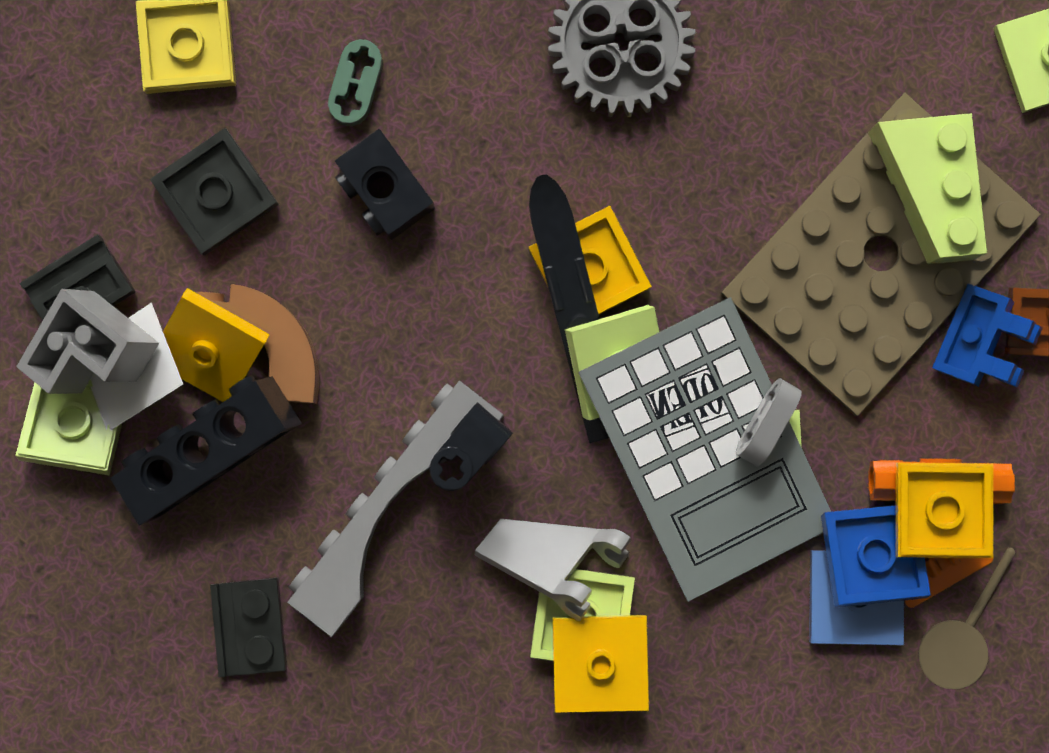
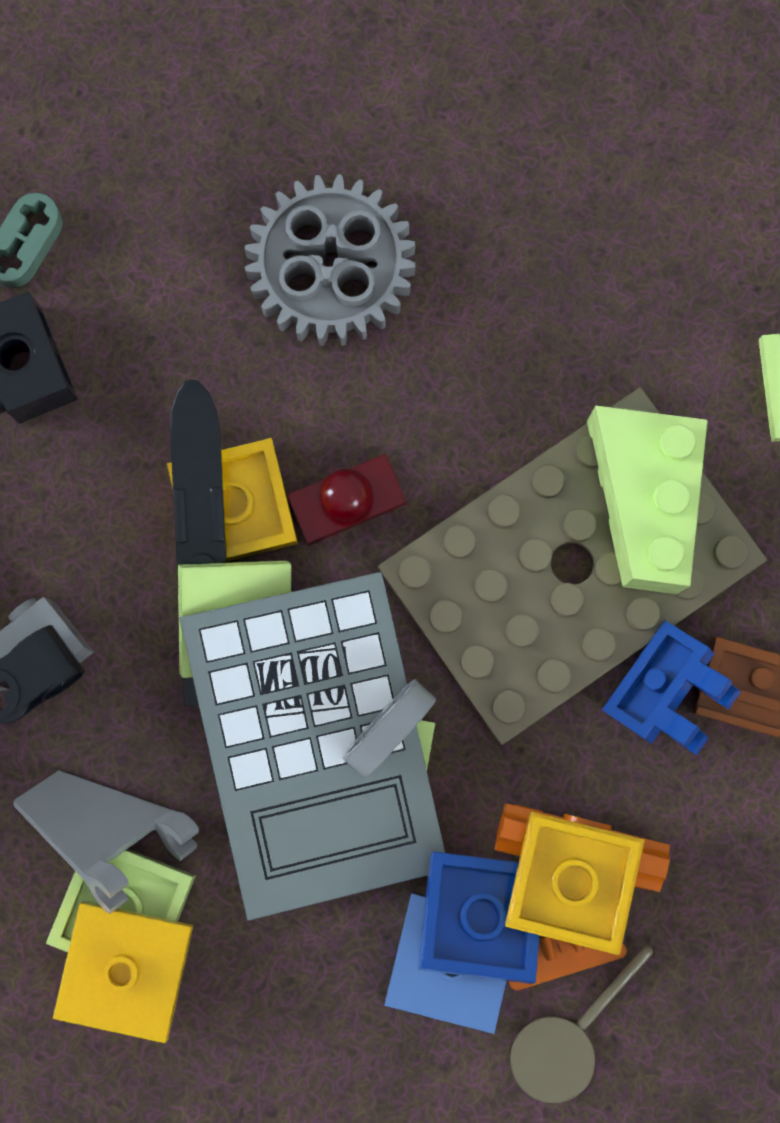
camera: 15 degrees right, 5 degrees down
none -> dark red tile [287,454,407,546]

